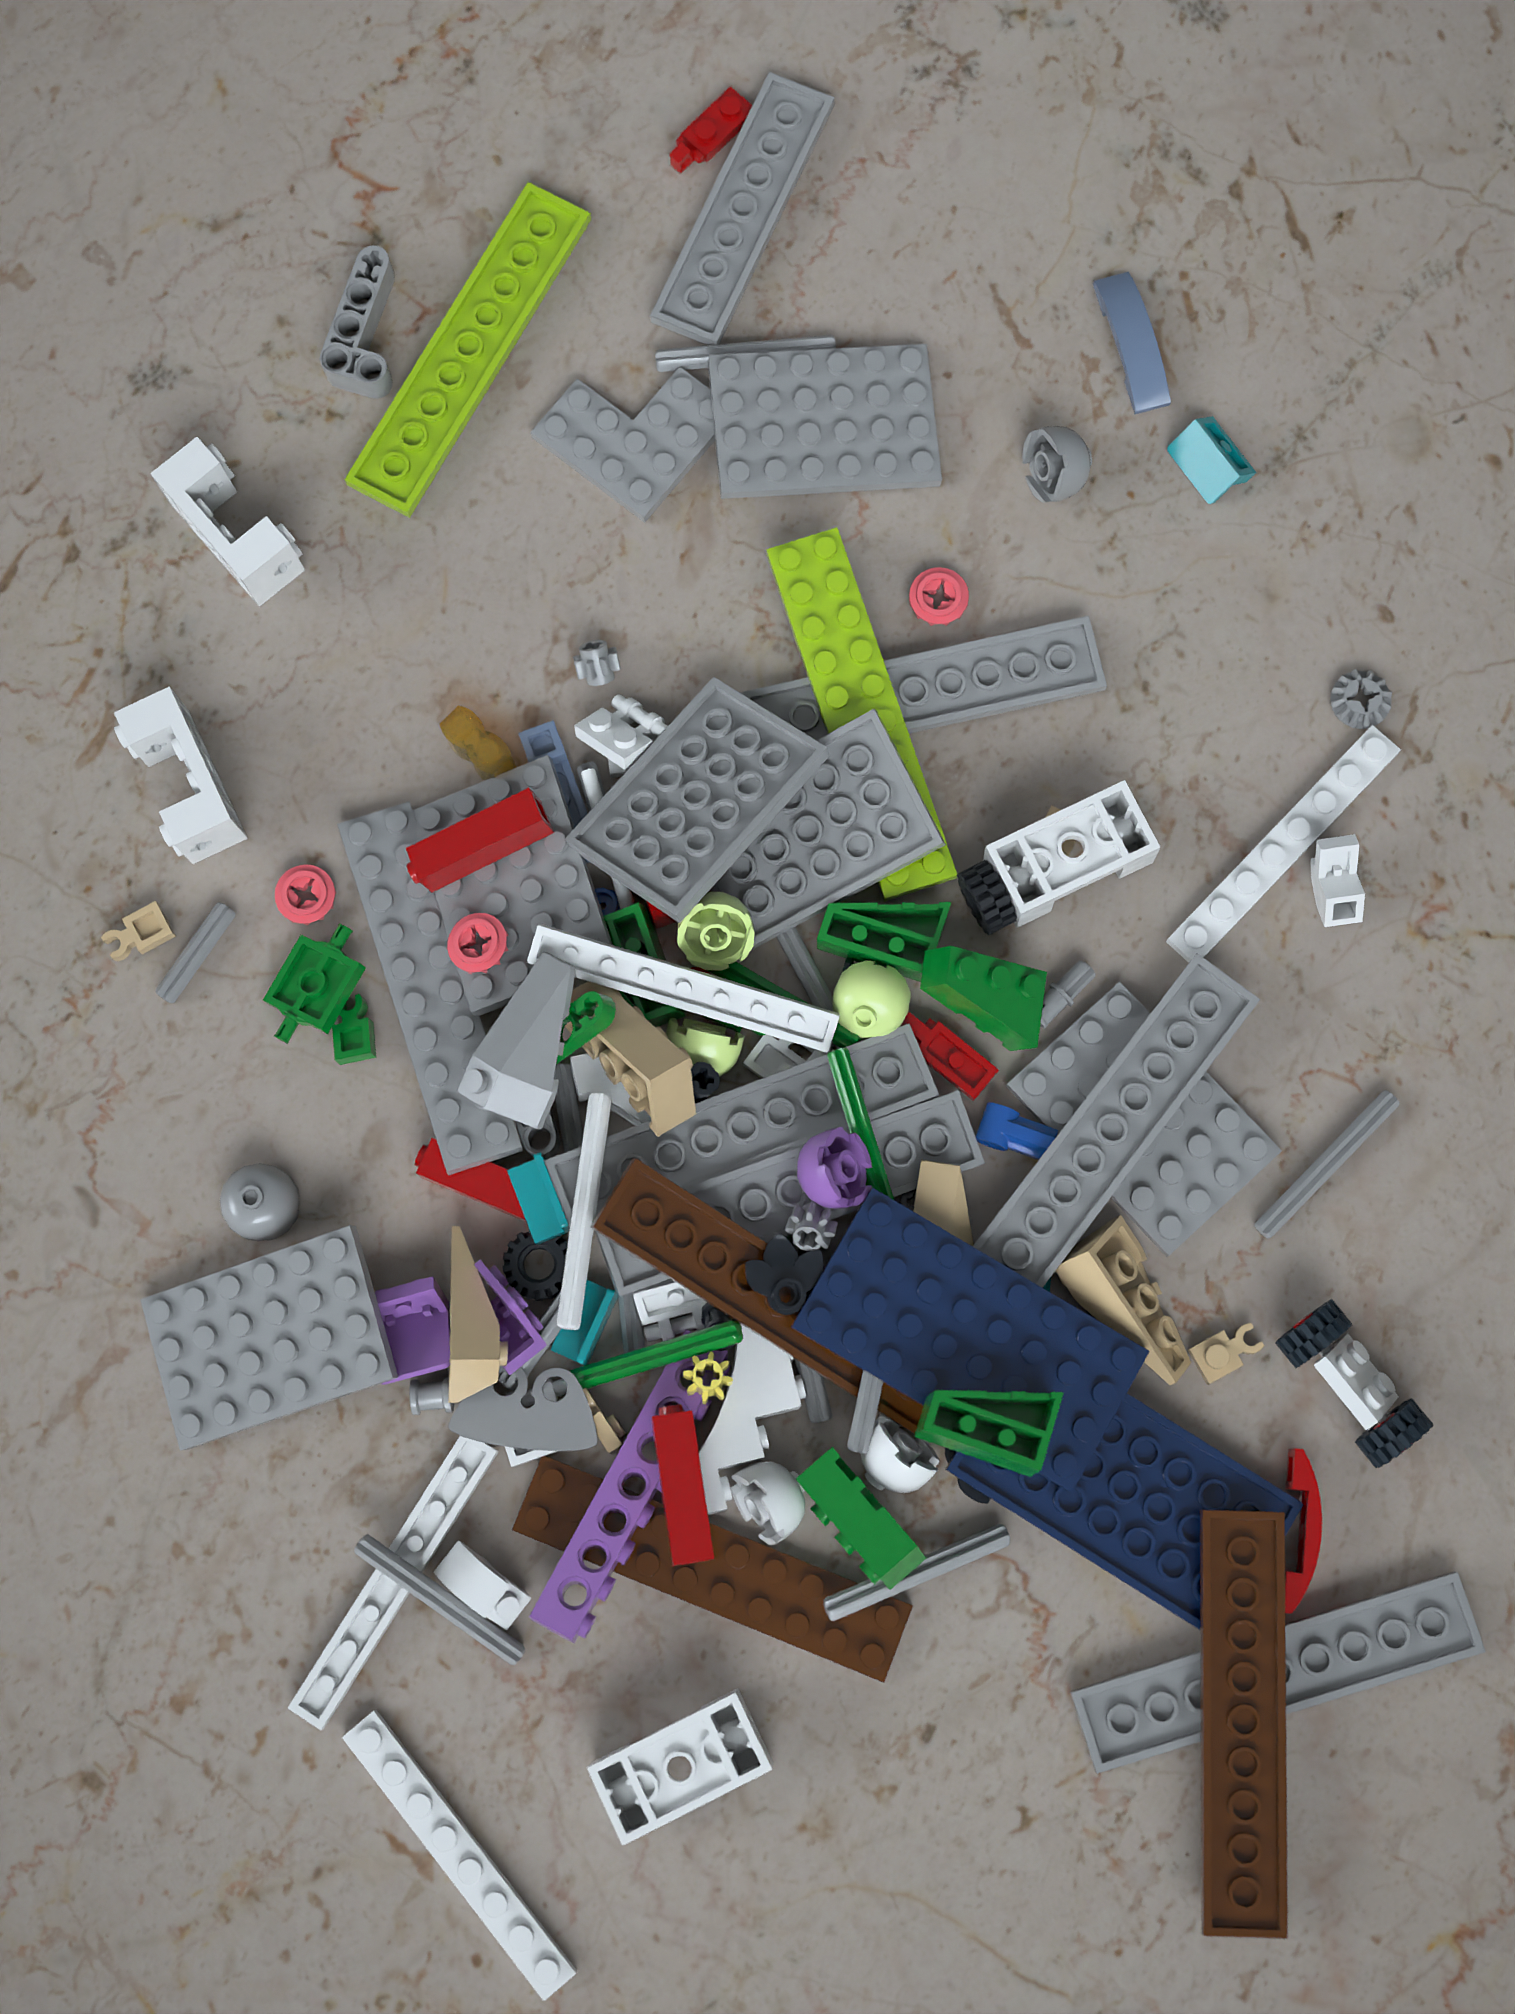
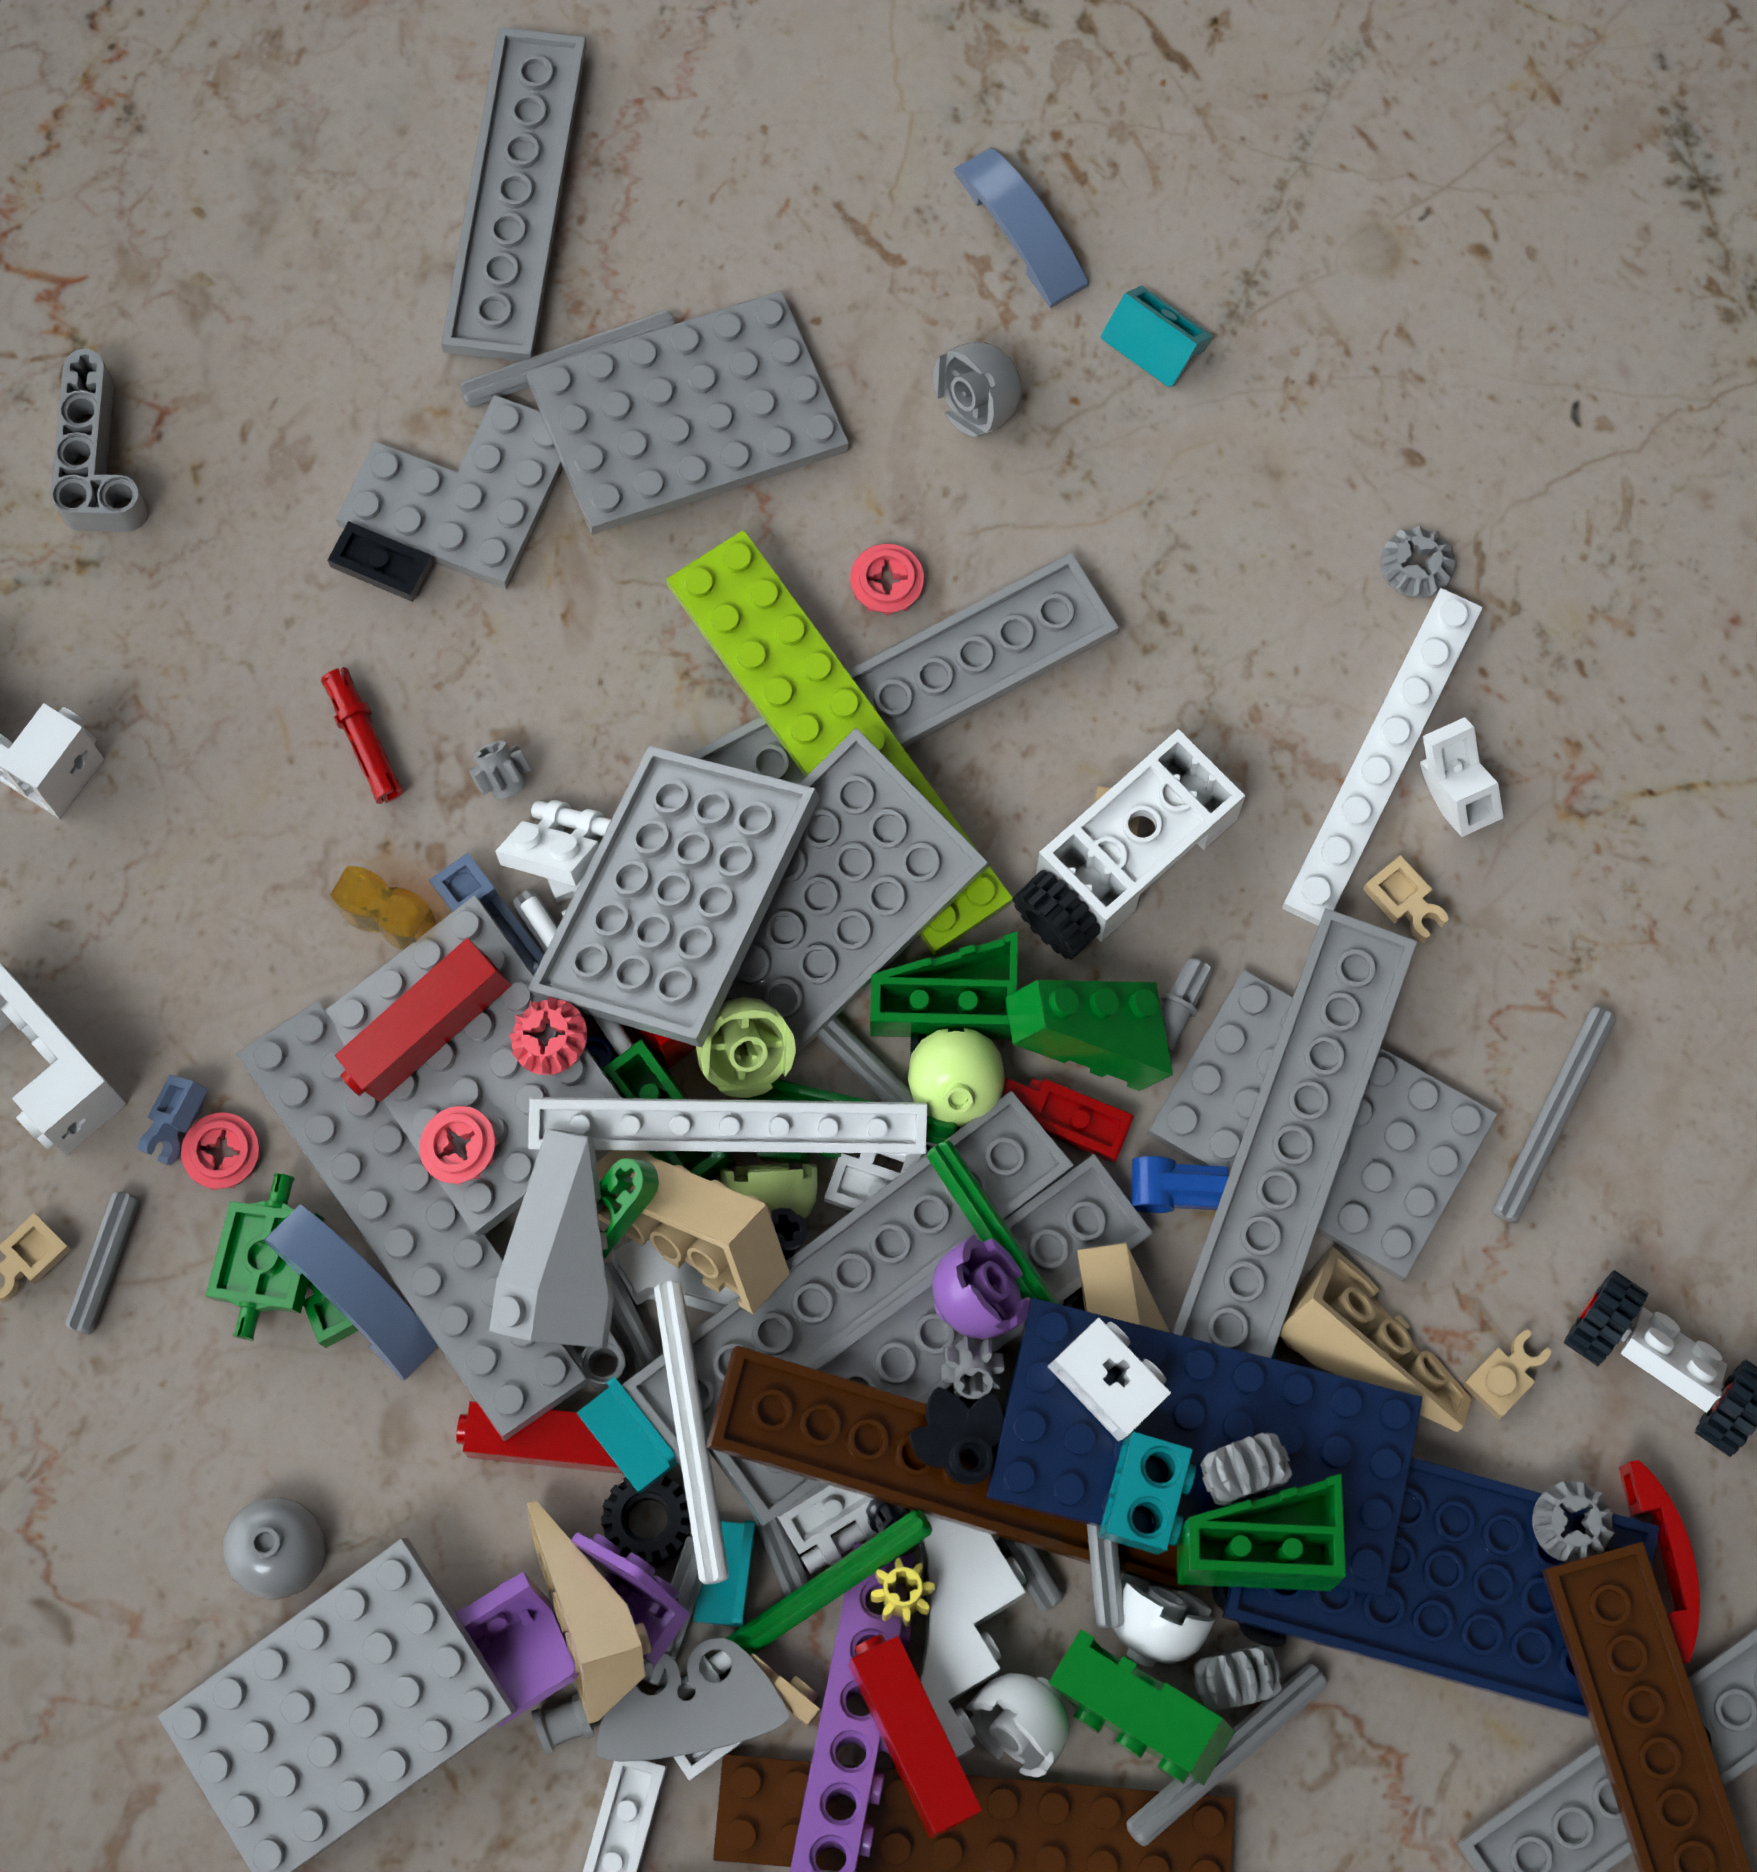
camera: 25 degrees left, 5 degrees down
lime plate [344,182,591,518] -> none
red hinge [669,86,753,174] -> none
none -> sand blue plate [137,1075,208,1166]
none -> sand blue slope [264,1204,438,1381]
none -> red pin [321,667,404,804]
none -> black plate [328,521,433,602]
none -> coral gear [508,996,587,1075]
none -> white brick [1047,1318,1171,1441]
none -> teal brick [1098,1432,1196,1555]
none -> light grey gear [1193,1644,1282,1711]
none -> light grey gear [1200,1433,1292,1506]
none -> tan plate [1363,855,1449,943]
none -> light grey gear [1532,1481,1614,1563]

